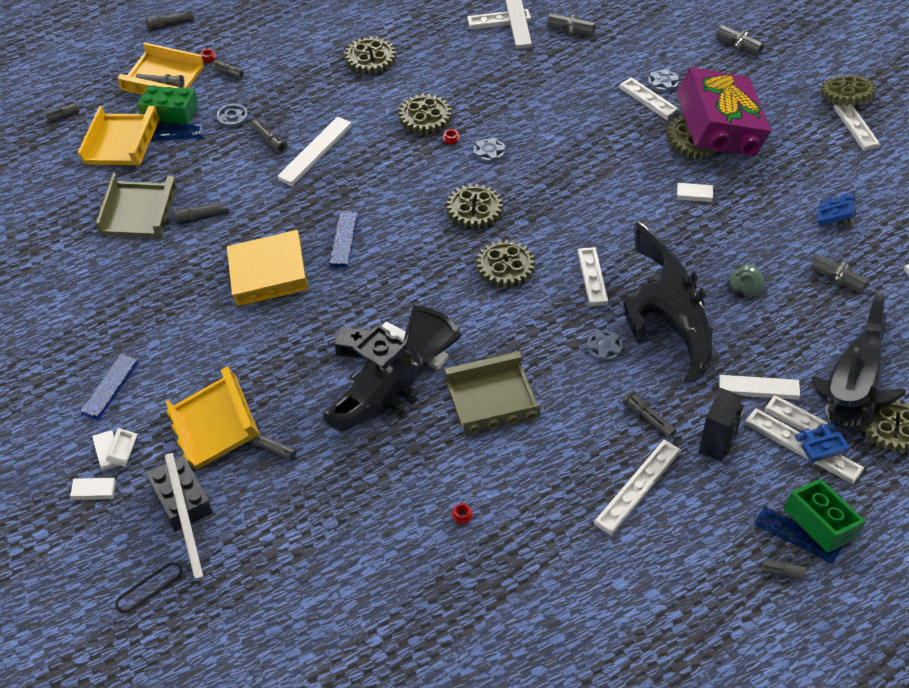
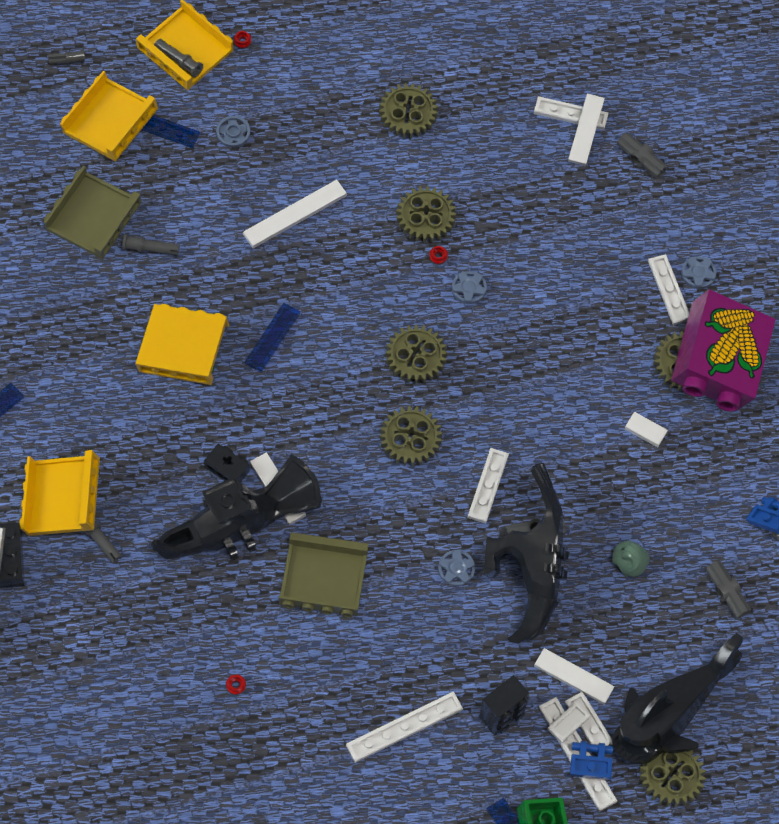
camera: 20 degrees right, 15 degrees up
green brick [137,85,198,125] -> none
dark grey axle [212,60,244,79] -> none
dark grey pin [250,118,288,155] -> none
dark grey pin [622,390,677,439] -> none
none -> white tile [547,701,591,744]

